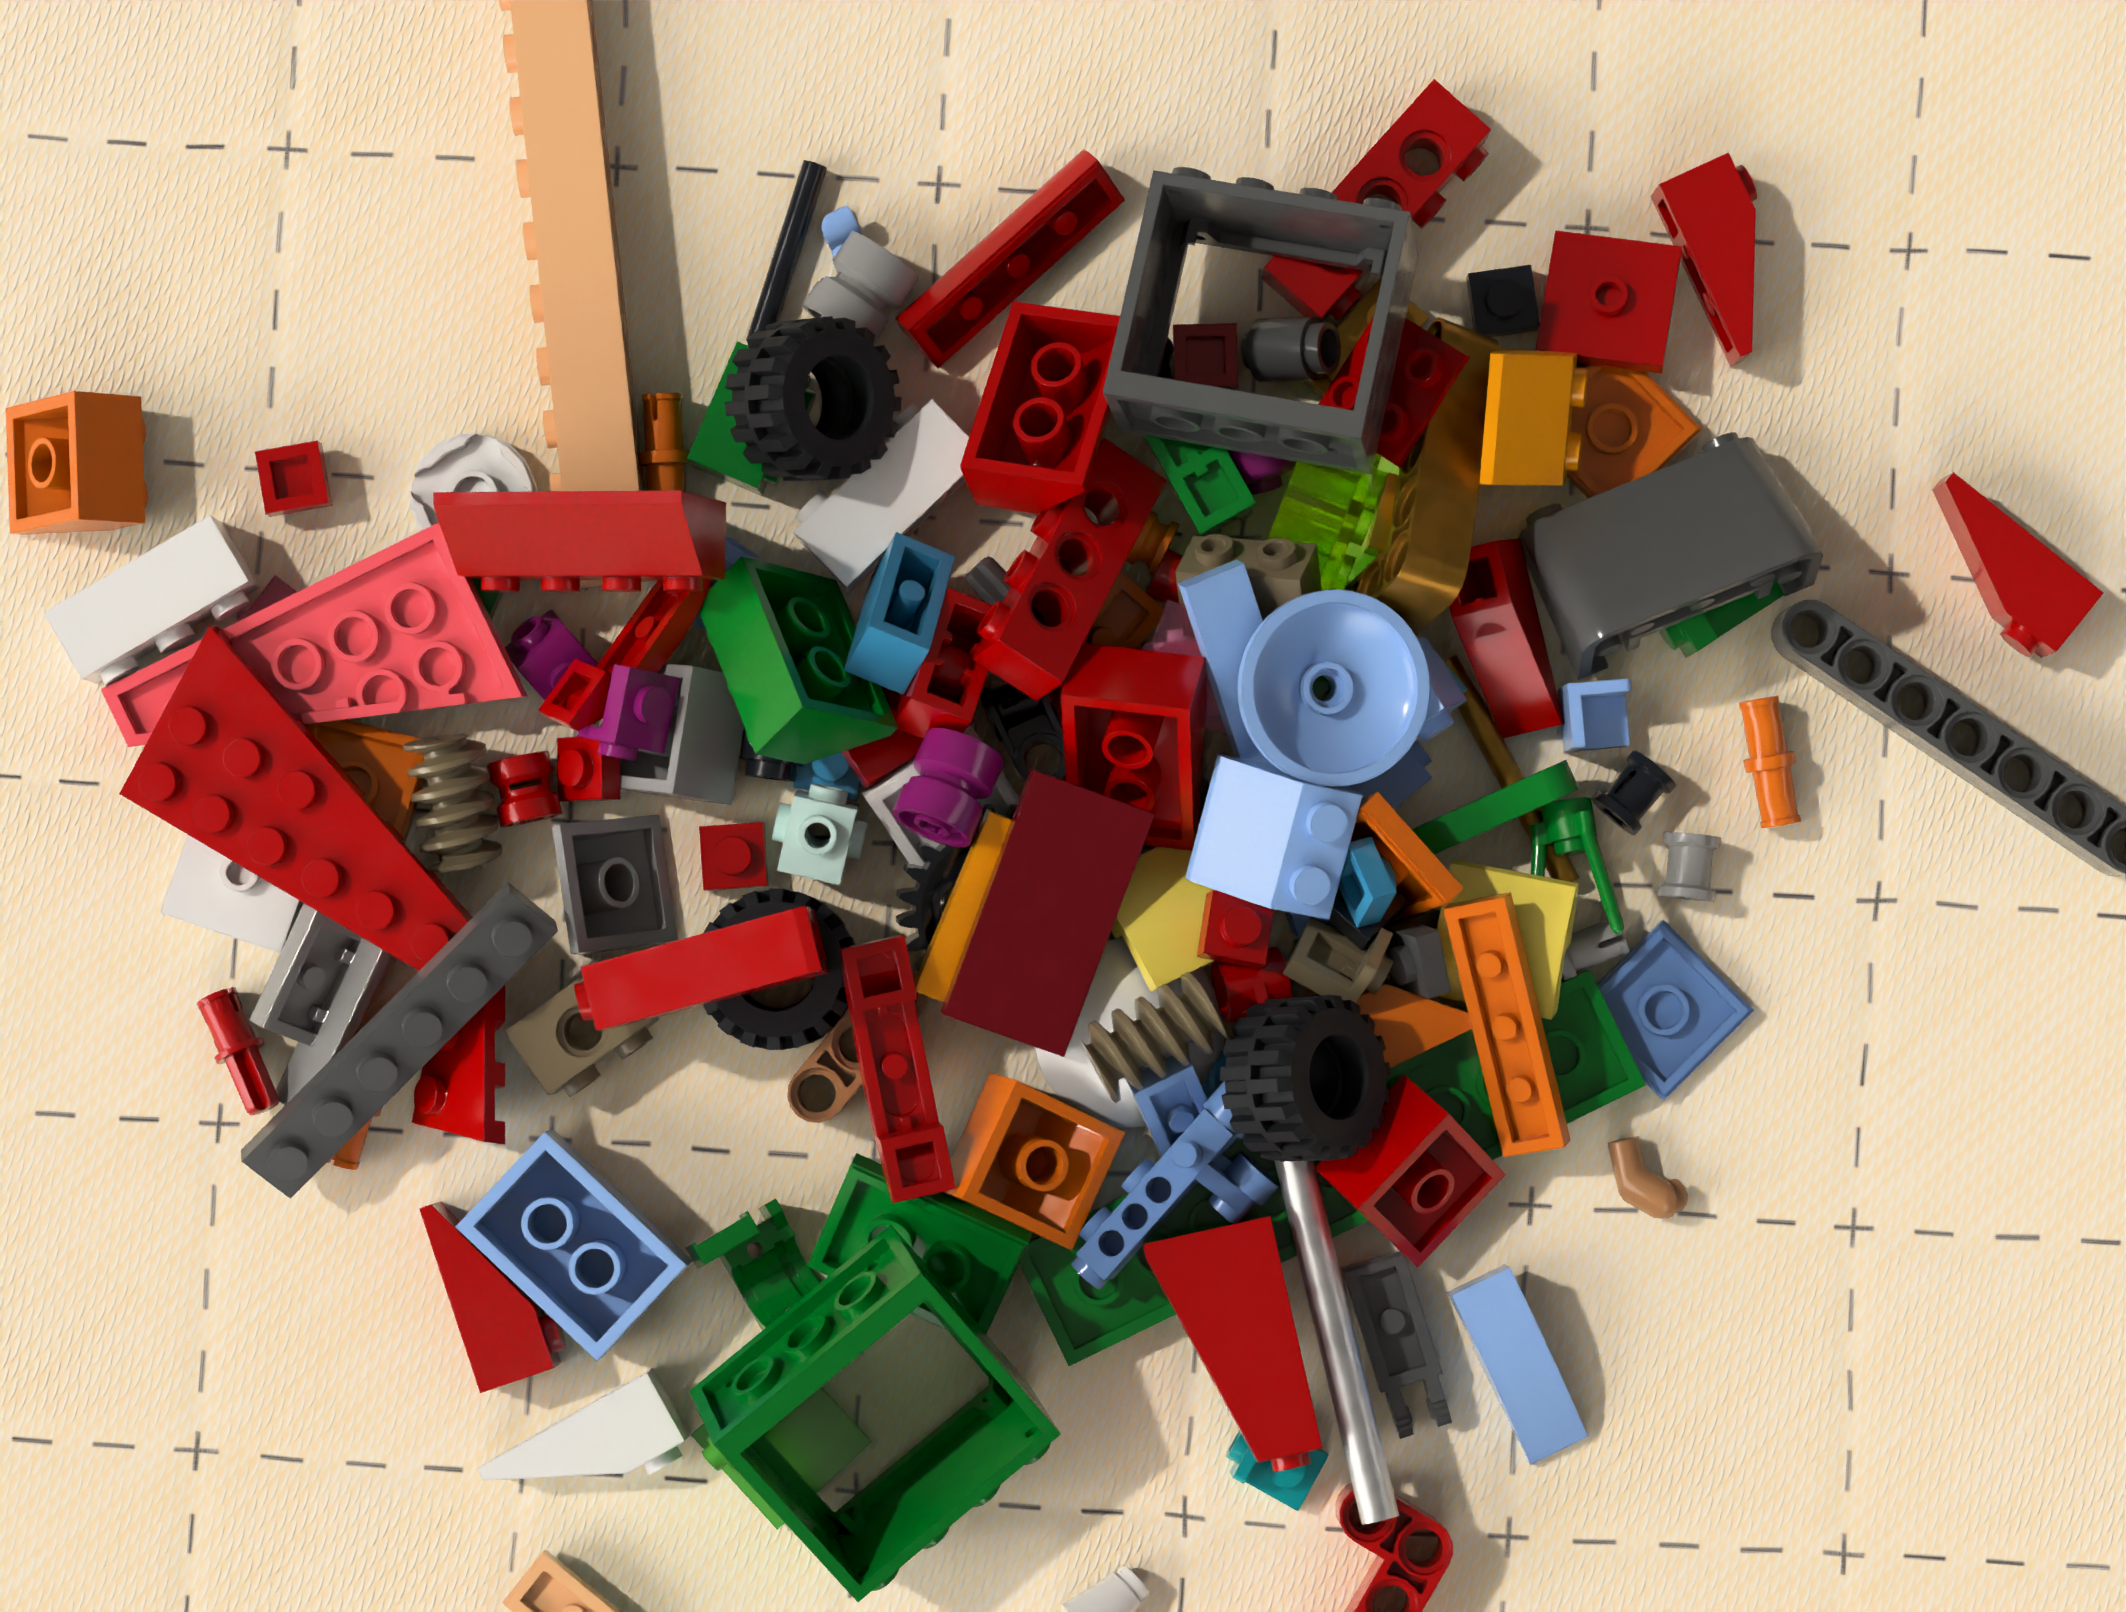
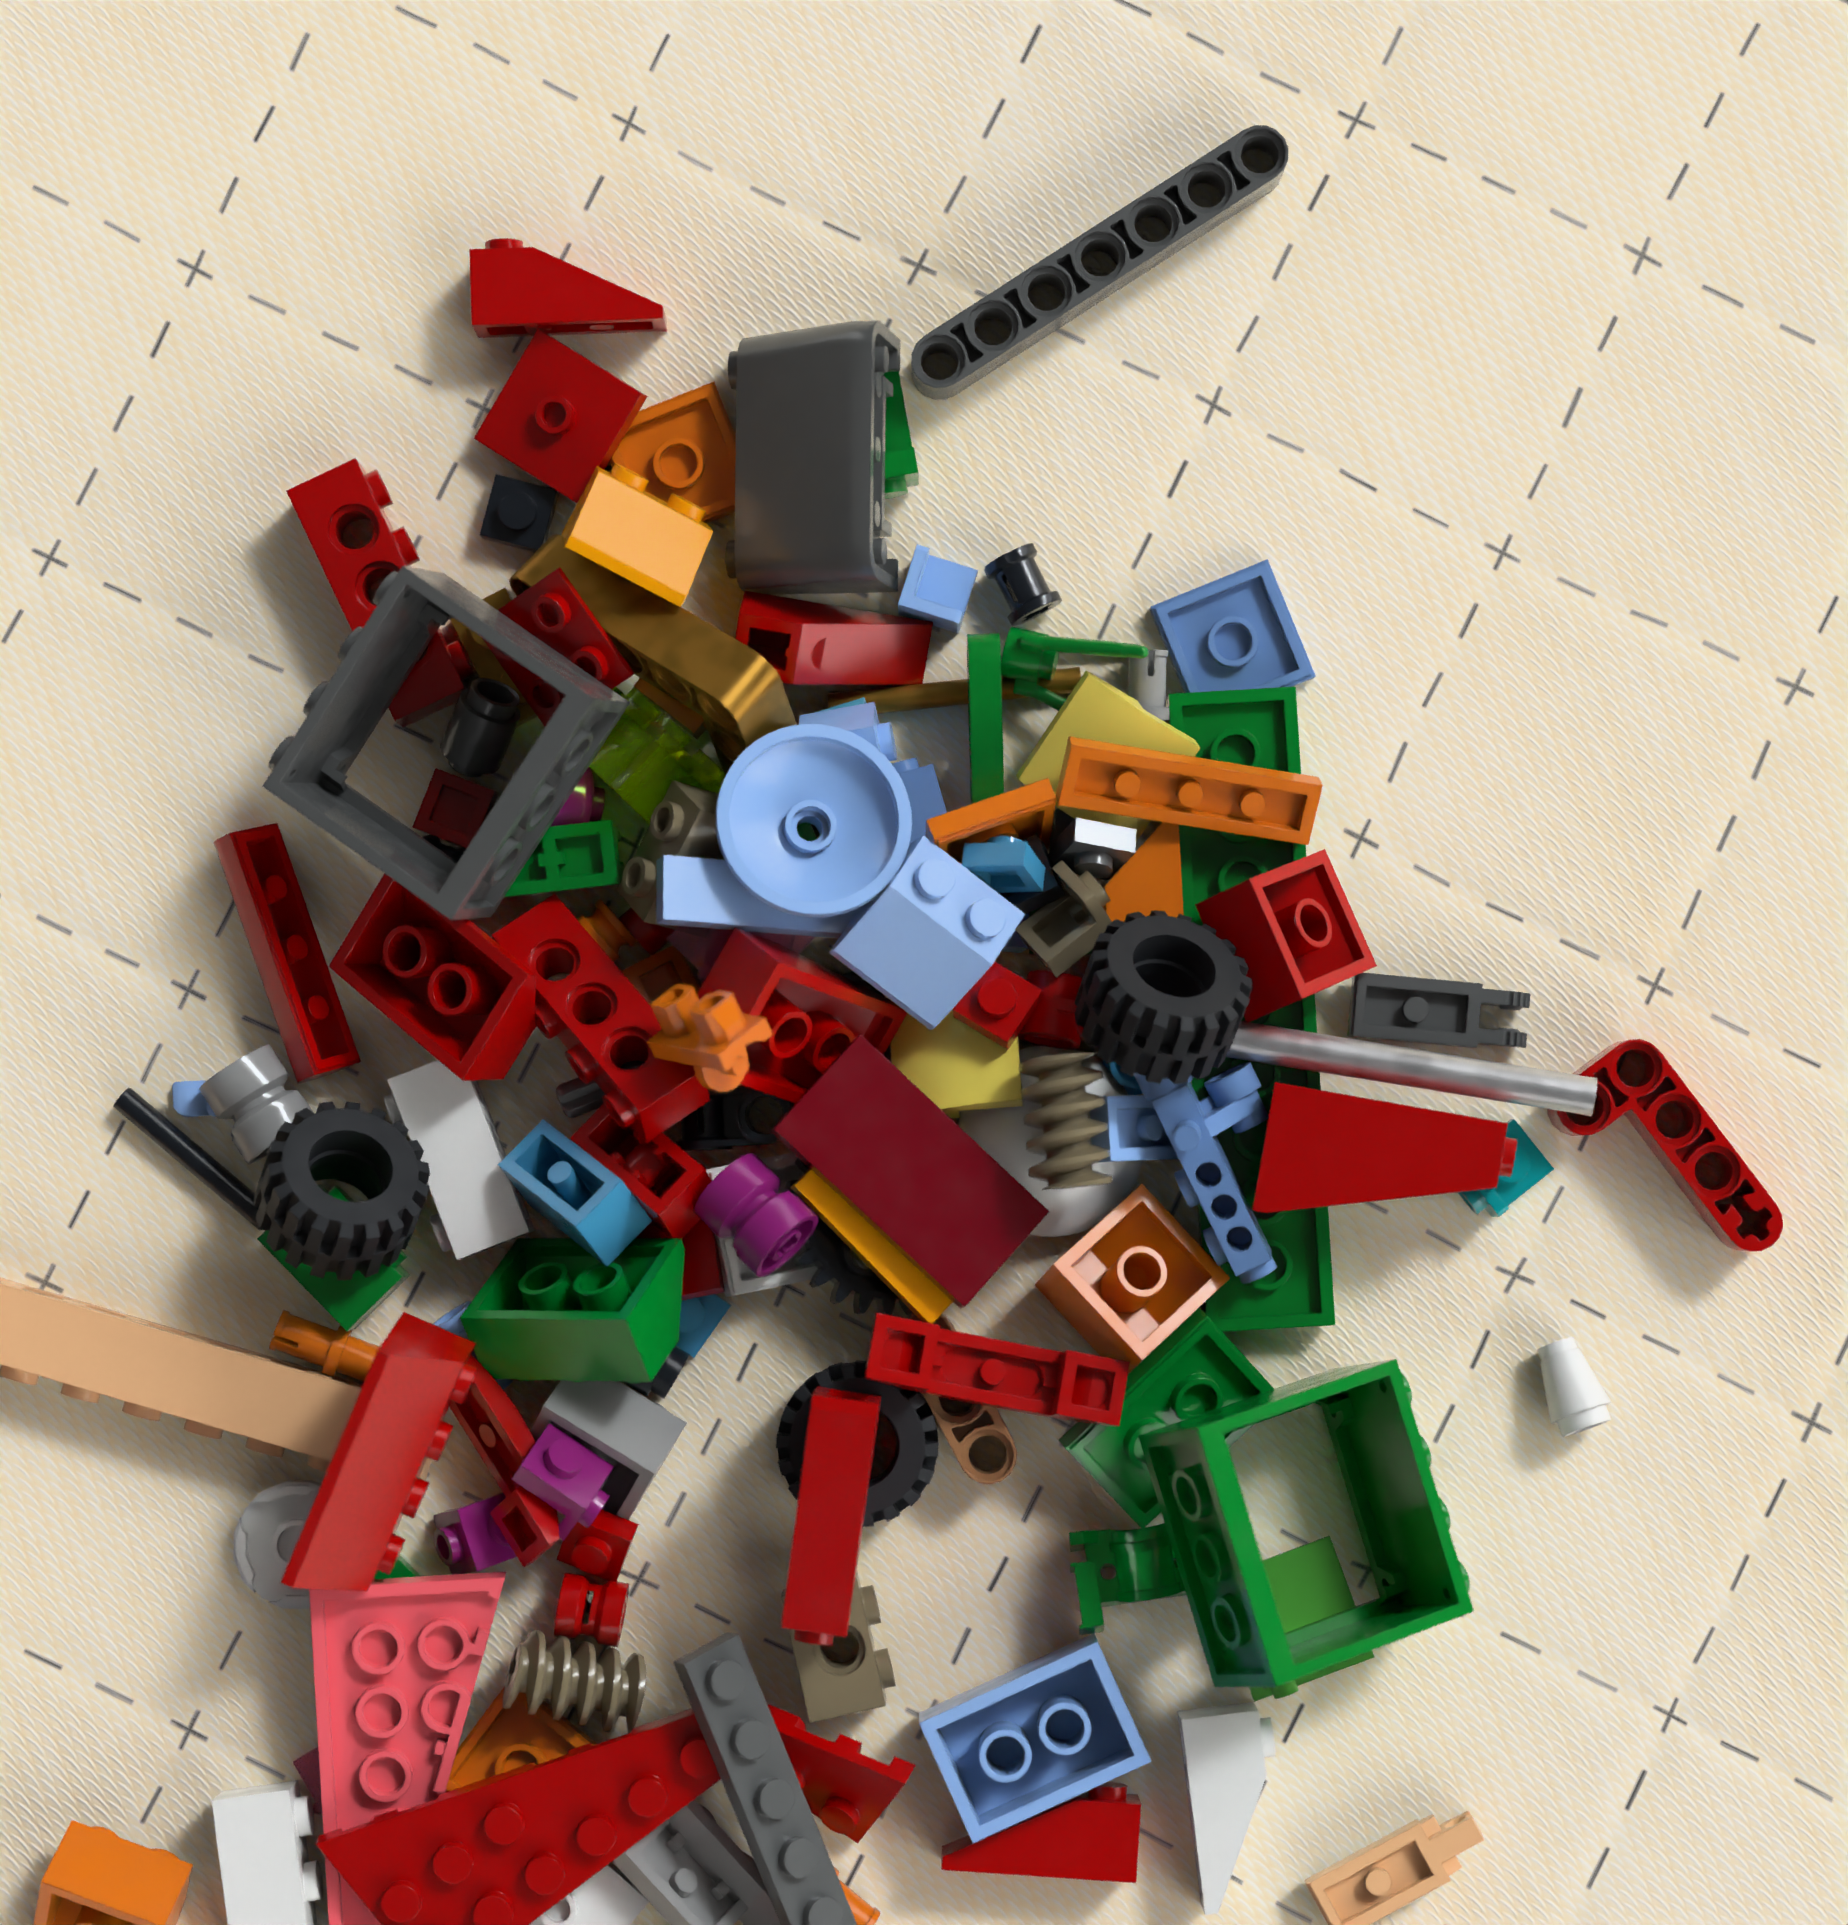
camera: 65 degrees left, 0 degrees up
red plate [255,440,333,517] -> none
light grey slope [552,815,678,955] -> none
red plate [699,822,769,891] -> none
light aqua brick [772,783,868,885] -> none
light blue slope [1447,1264,1588,1465] -> none
medium nougat arm [1607,1136,1688,1219] -> none
light grey bush [1657,832,1721,902] -> none
orange pin [1738,696,1801,828] -> none
red slope [1932,472,2103,658] -> none
none -> orange hips [647,984,773,1092]

